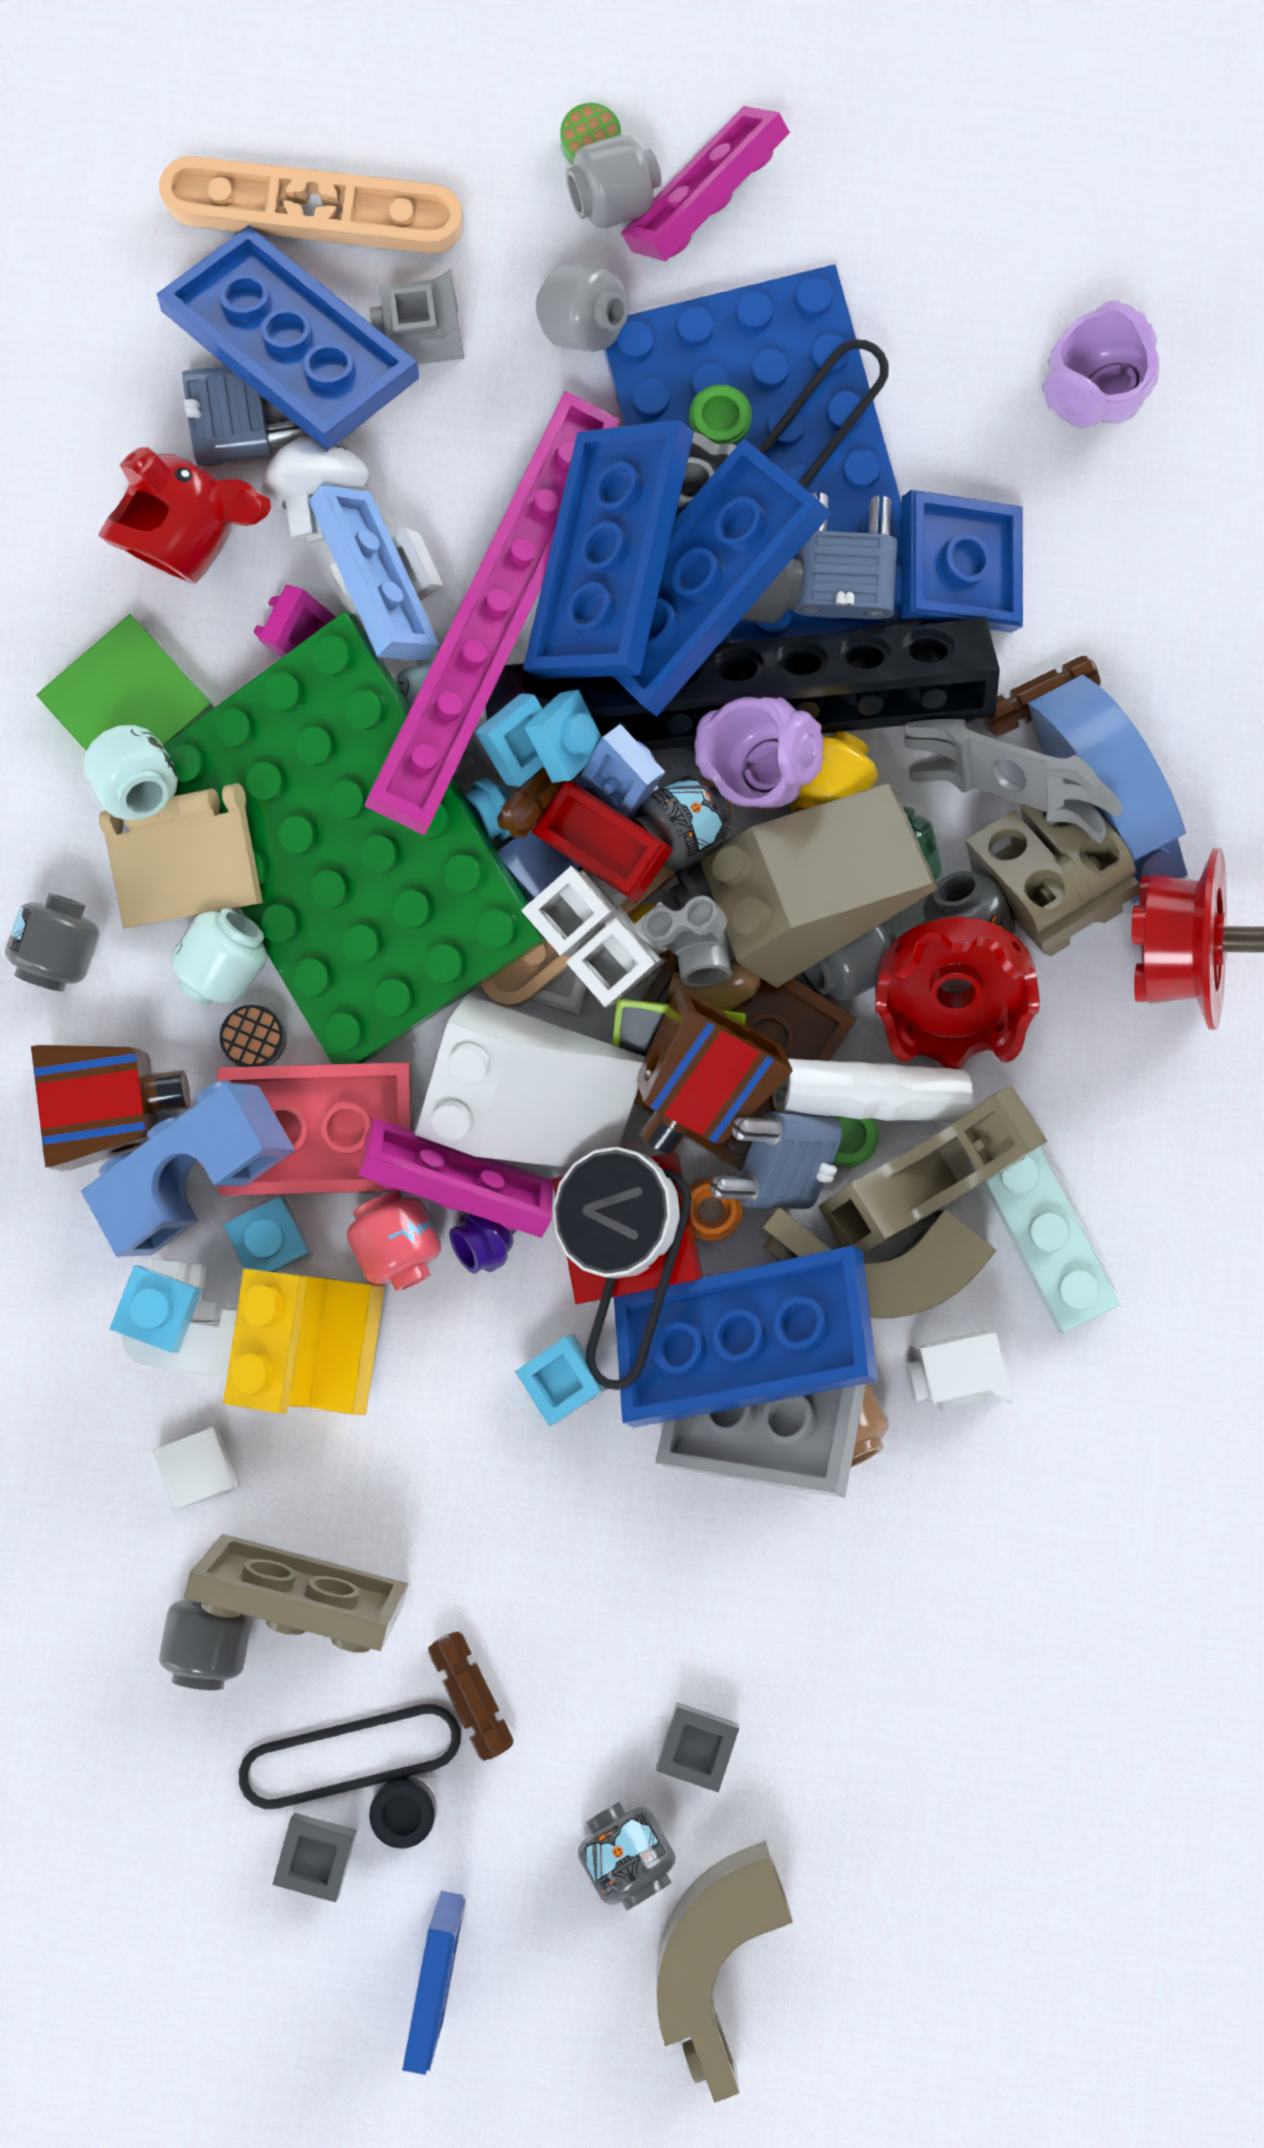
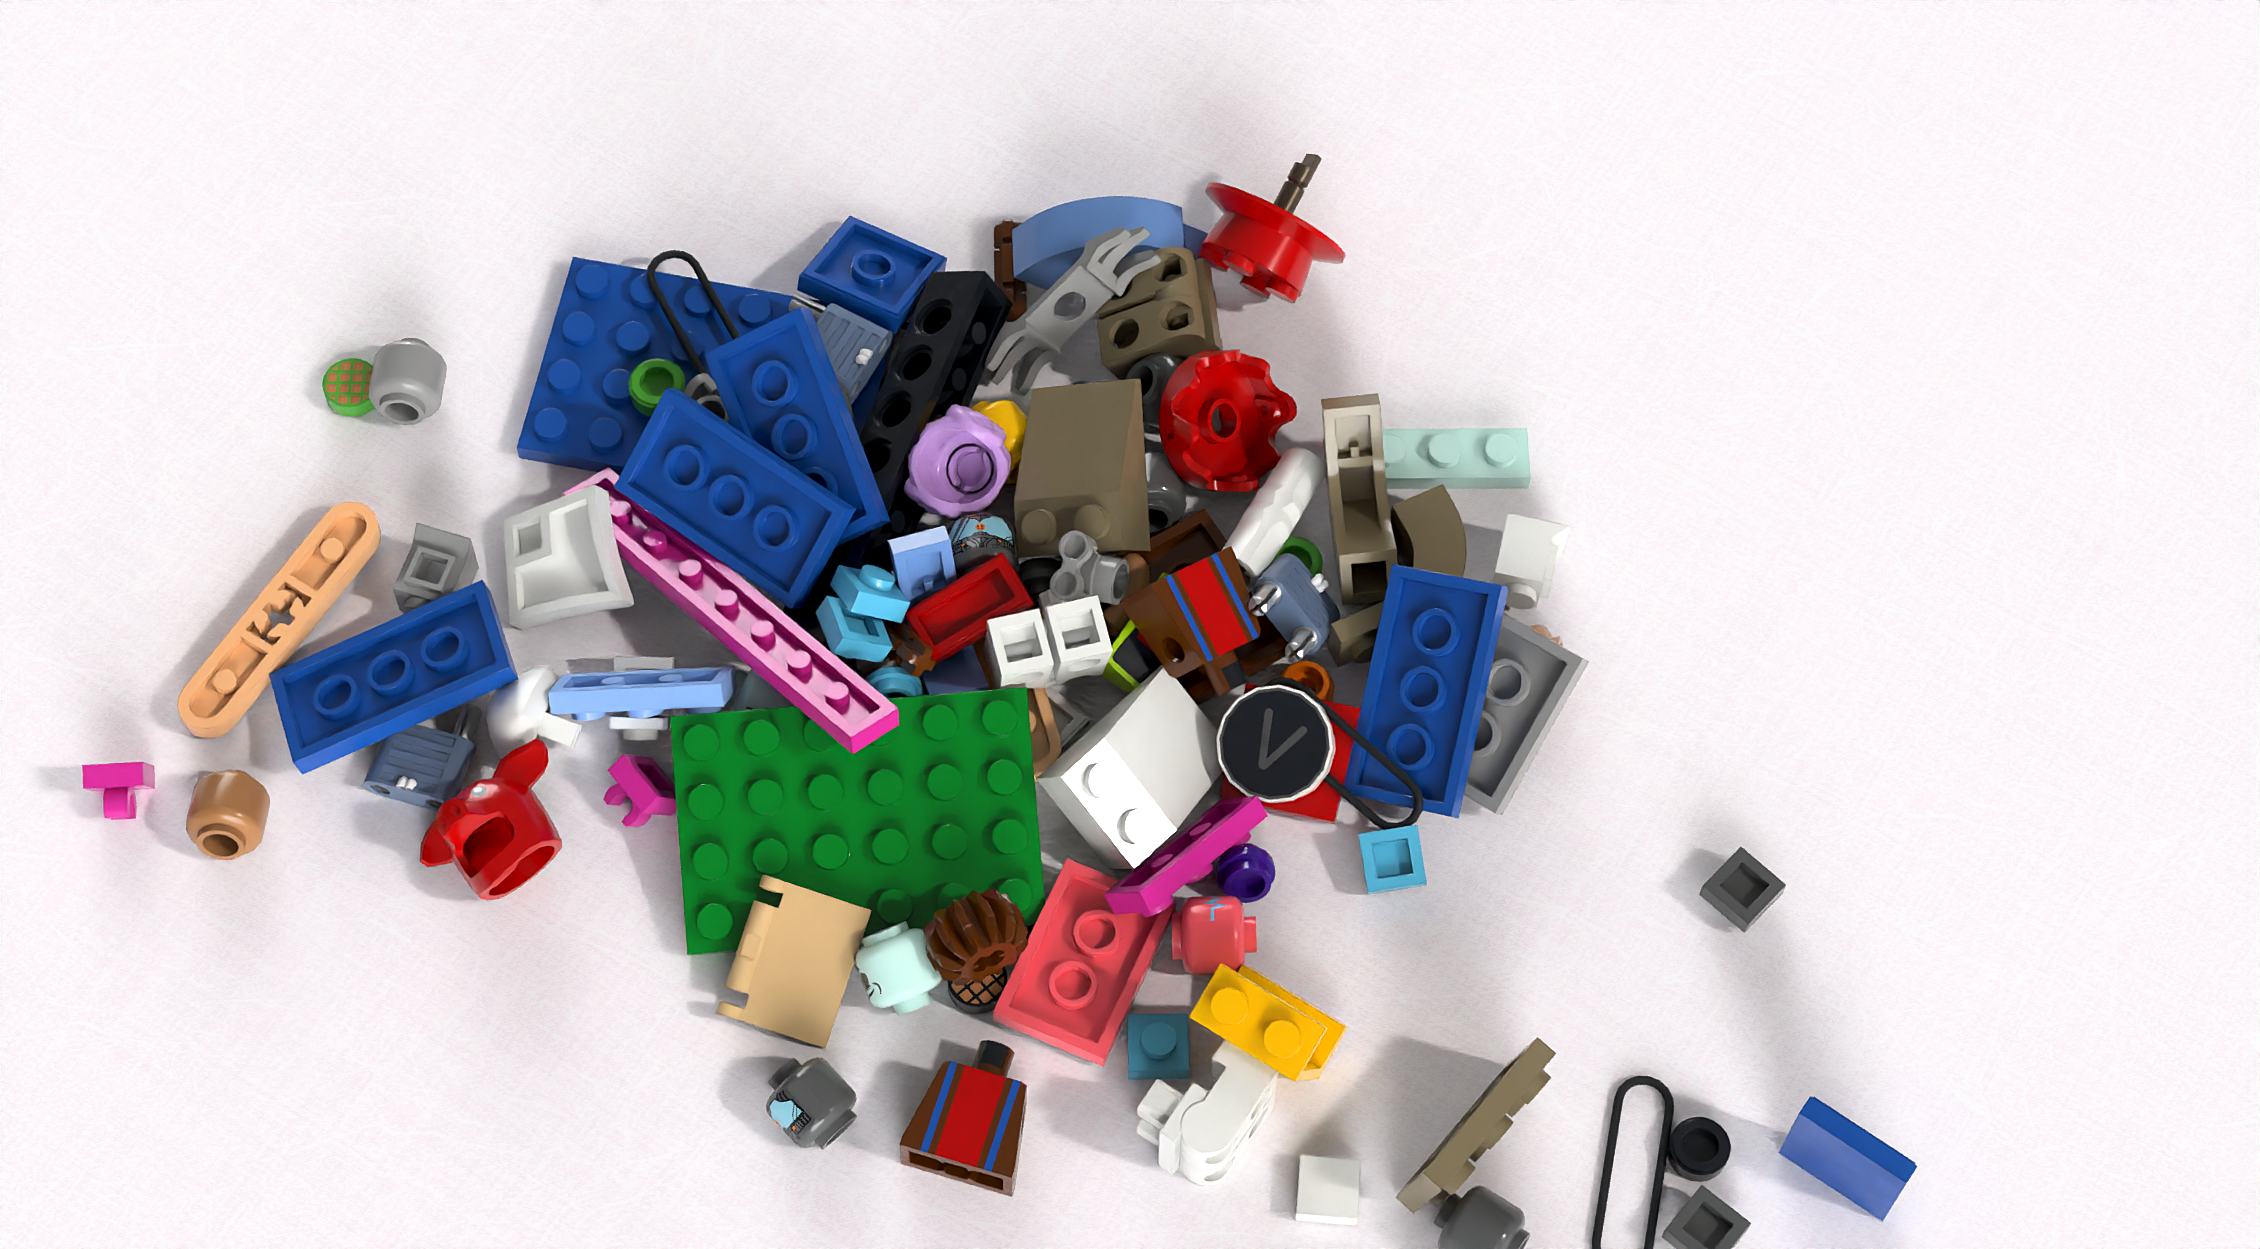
camera: 70 degrees left, 20 degrees down
bright green tile [36,614,214,751] -> none
medium blue arch [81,1080,295,1257] -> none
light aqua head [83,725,178,821] -> none
medium azure plate [110,1265,203,1353] -> none
reddish brown axle [428,1631,514,1761] -> none
light grey head [536,264,628,352] -> none
head [578,1802,676,1911] -> none
dark pink plate [620,106,790,262] -> none
dark tan arch [656,1841,793,2103] -> none
lavender hair [1042,300,1159,428] -> none
none -> dark pink tile [82,762,155,820]
none -> medium nougat head [186,769,270,860]
none -> white plate [503,484,634,631]
none -> reddish brown gear [923,888,1029,986]

